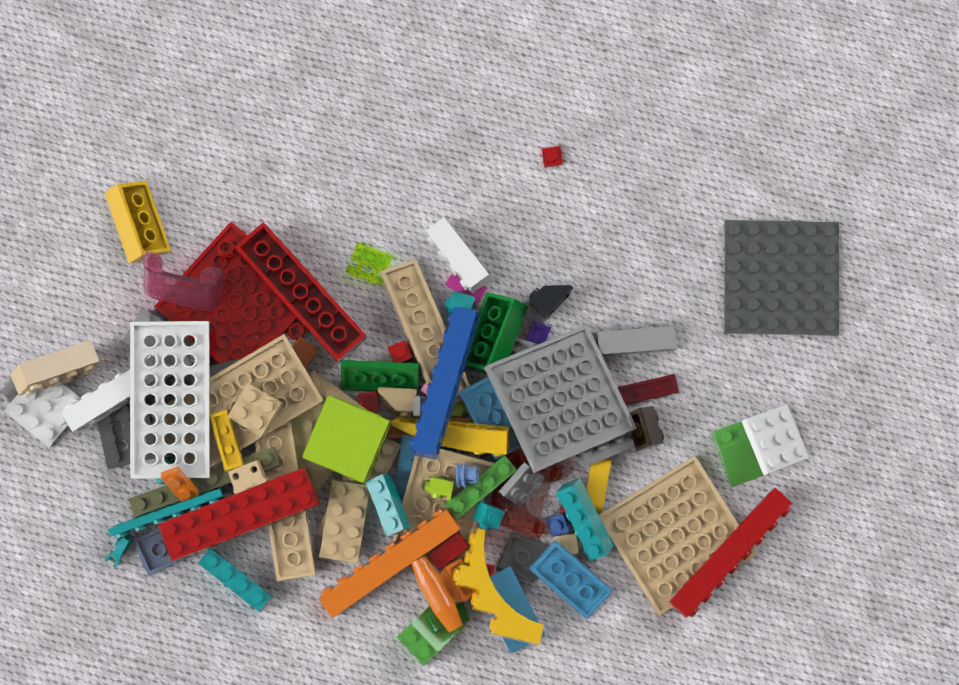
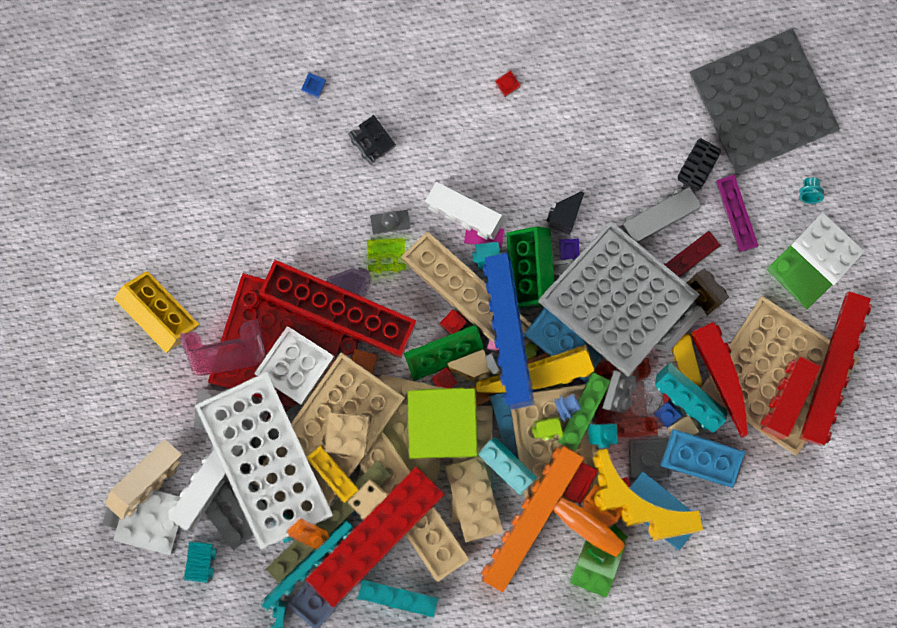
camera: 20 degrees left, 0 degrees up
none -> teal brick [184,541,217,583]
none -> white plate [254,326,335,406]
none -> blue plate [301,72,326,98]
none -> clear purple slope [326,267,372,298]
none -> black plate [348,115,396,164]
none -> dark grey tile [370,210,411,235]
none -> black tyre [677,138,721,191]
none -> red slope [691,322,748,438]
none -> magenta plate [715,175,759,253]
none -> red brick [760,356,821,440]
none -> teal piece [799,177,824,204]

